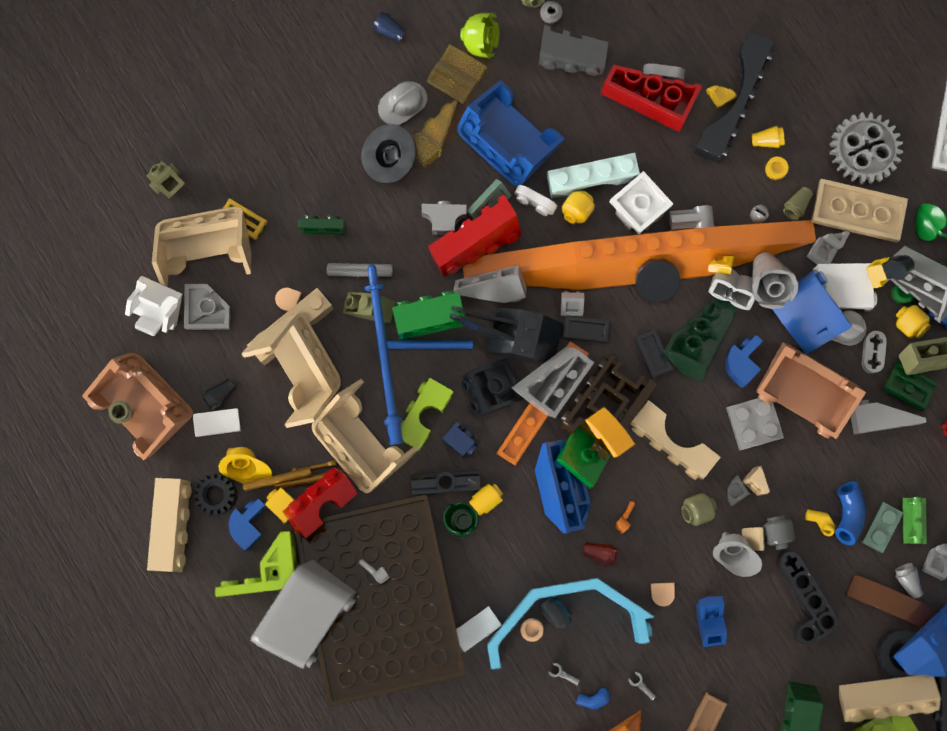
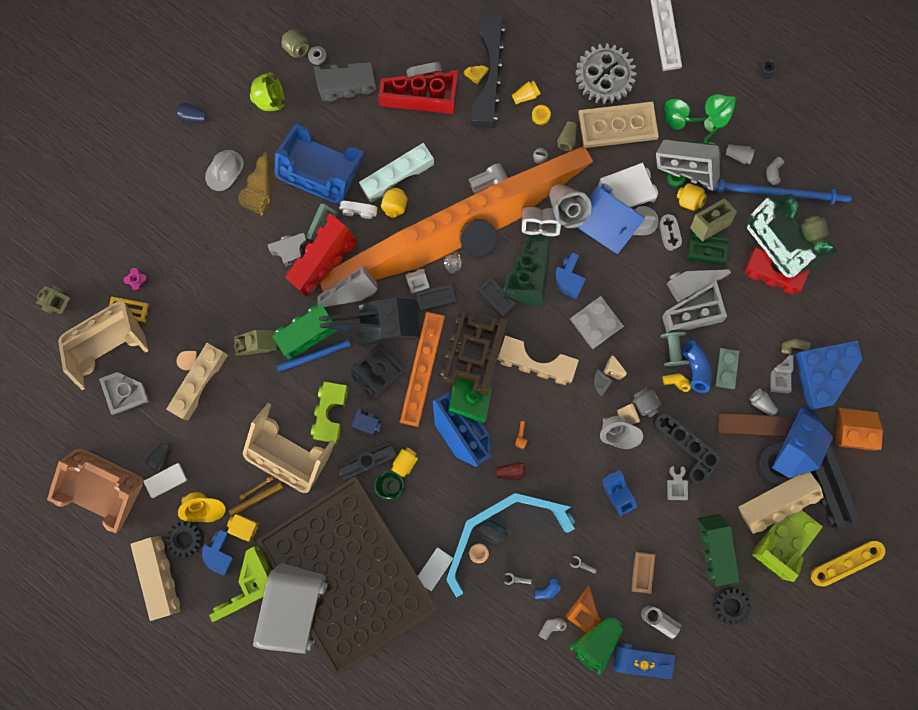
camera: 15 degrees left, 0 degrees up
olive cone [109,401,133,423] -> none
white panel [125,276,182,336] -> none
tan windscreen [242,313,341,428] -> none
pearl gold bar [243,467,312,492] -> none
red arch [282,468,357,538] -> none
dark green plate [298,215,346,235] -> none
light grey axle [327,263,393,277] -> none
light grey hand [359,559,390,584] -> none
black hat [361,124,417,184] -> none
blue bar [364,264,404,445] -> none
clear yellow slope [426,44,487,104] -> none
light grey wedge [512,346,594,418] -> none
light orange slope [585,408,635,458] -> none
white panel [609,171,673,234] -> none
light nougat tile [650,583,675,606] -> none
olive head [681,493,717,526] -> none
yellow tile [708,256,734,274] -> none
nougat windscreen [756,342,866,439] -> none
light grey slope [807,231,850,265] -> none
leg [866,255,915,288] -> none
bright green hinge [903,497,927,544] -> none
none -> dark pink plate [124,268,147,290]
none -> clear plate [444,252,461,273]
none -> sand green piece [661,332,689,366]
none -> light grey wedge [662,280,727,333]
none -> light grey plate [667,467,688,500]

